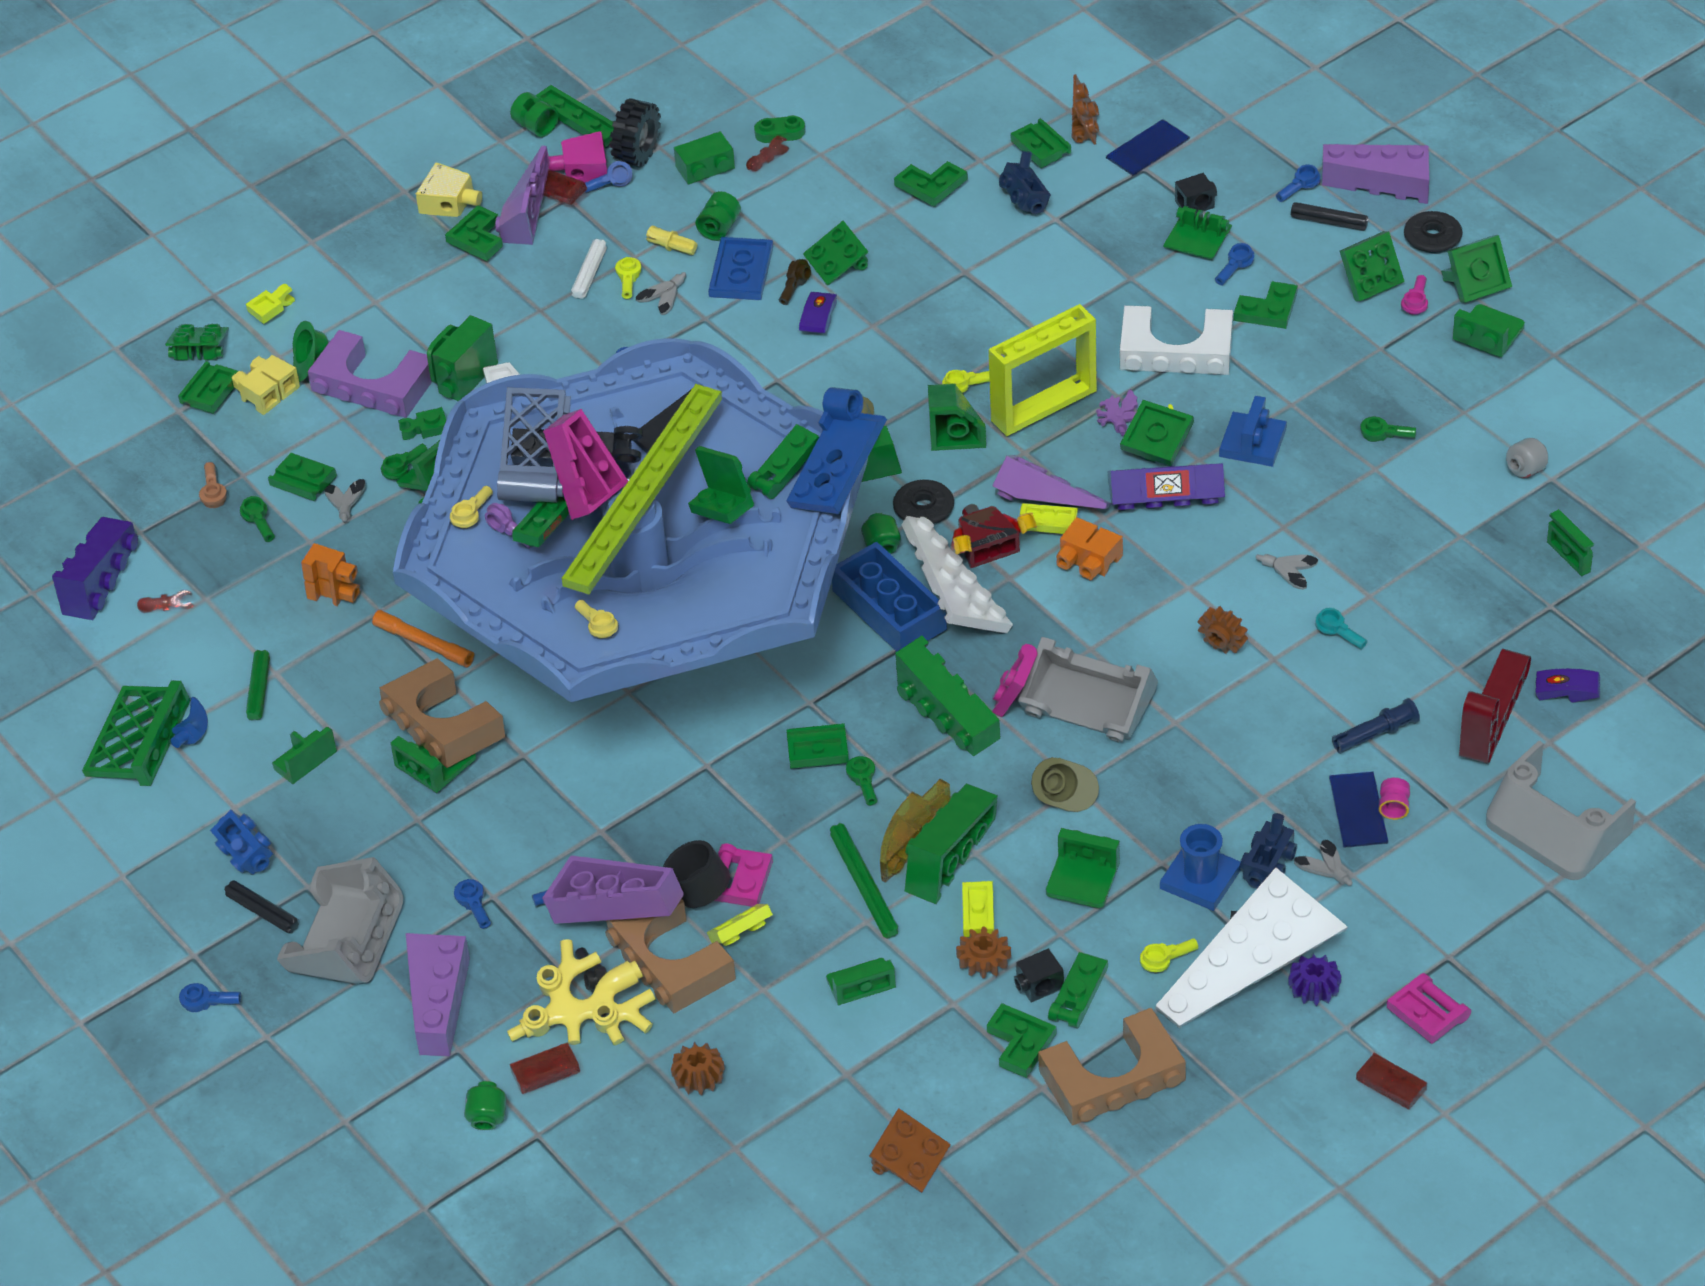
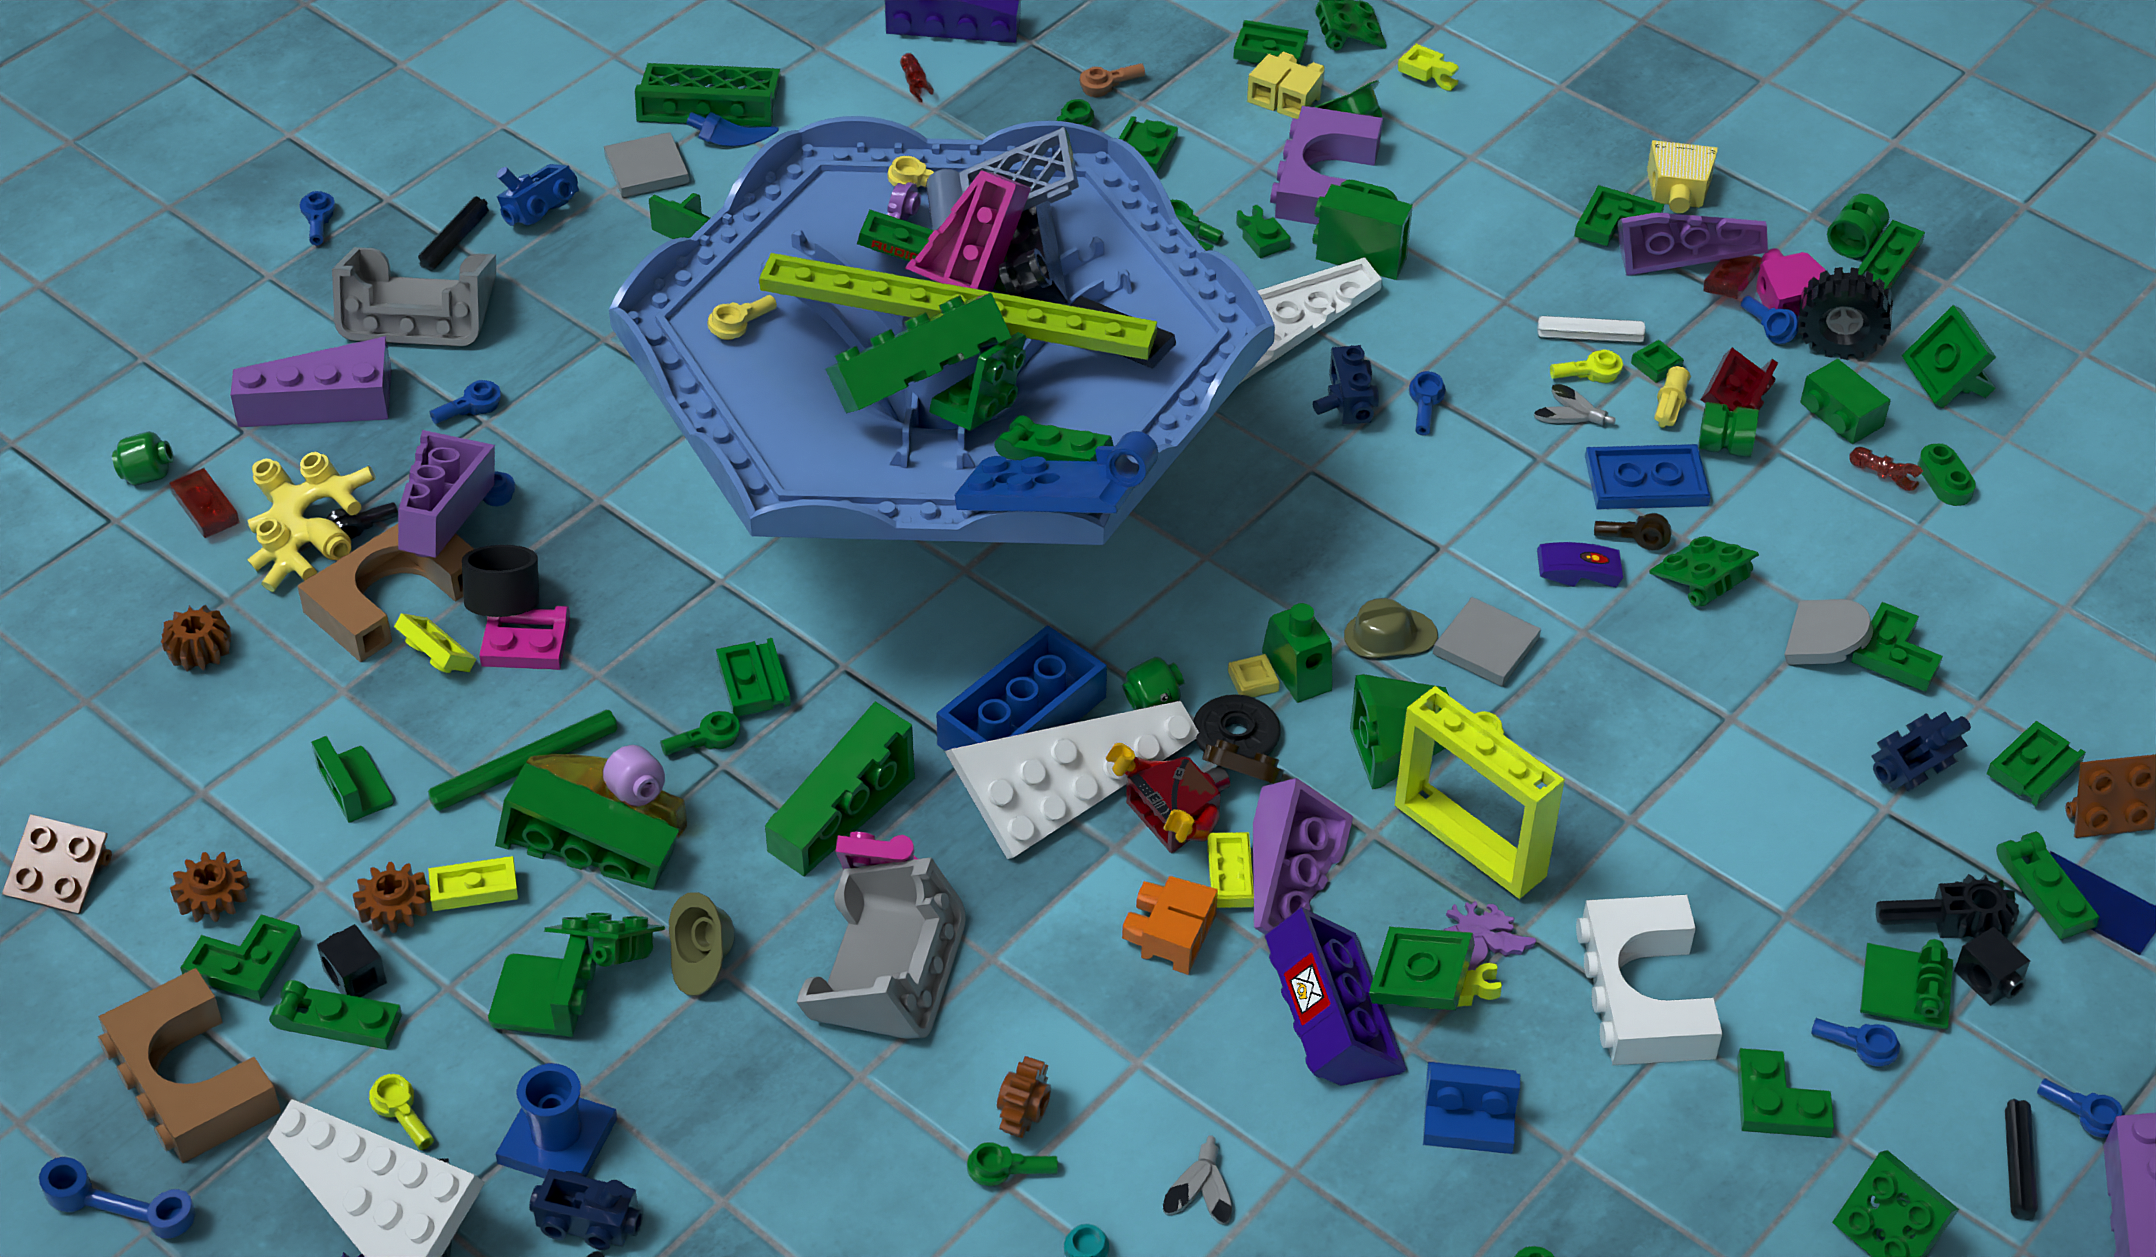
camera: 75 degrees right, 0 degrees up
none -> blue piece [39,1157,196,1239]
none -> dark orange gear [170,852,250,922]
none -> green hinge [544,912,665,967]
none -> lavender head [603,745,665,807]
none -> light grey tile [604,132,689,198]
none -> green wedge [825,293,1012,413]
none -> green plate [967,1142,1058,1186]
none -> dark brown plate [1202,739,1285,784]
none -> light yellow tile [1228,654,1280,697]
none -> light grey tile [1433,597,1541,686]
none -> green tile [1631,340,1684,383]
none -> dark red bracket [1701,347,1778,412]
none -> light grey tile [1784,599,1873,665]
none -> black gear [1875,874,2019,939]
none -> green bracket [1901,305,1996,408]
none -> green plate [1996,831,2100,940]

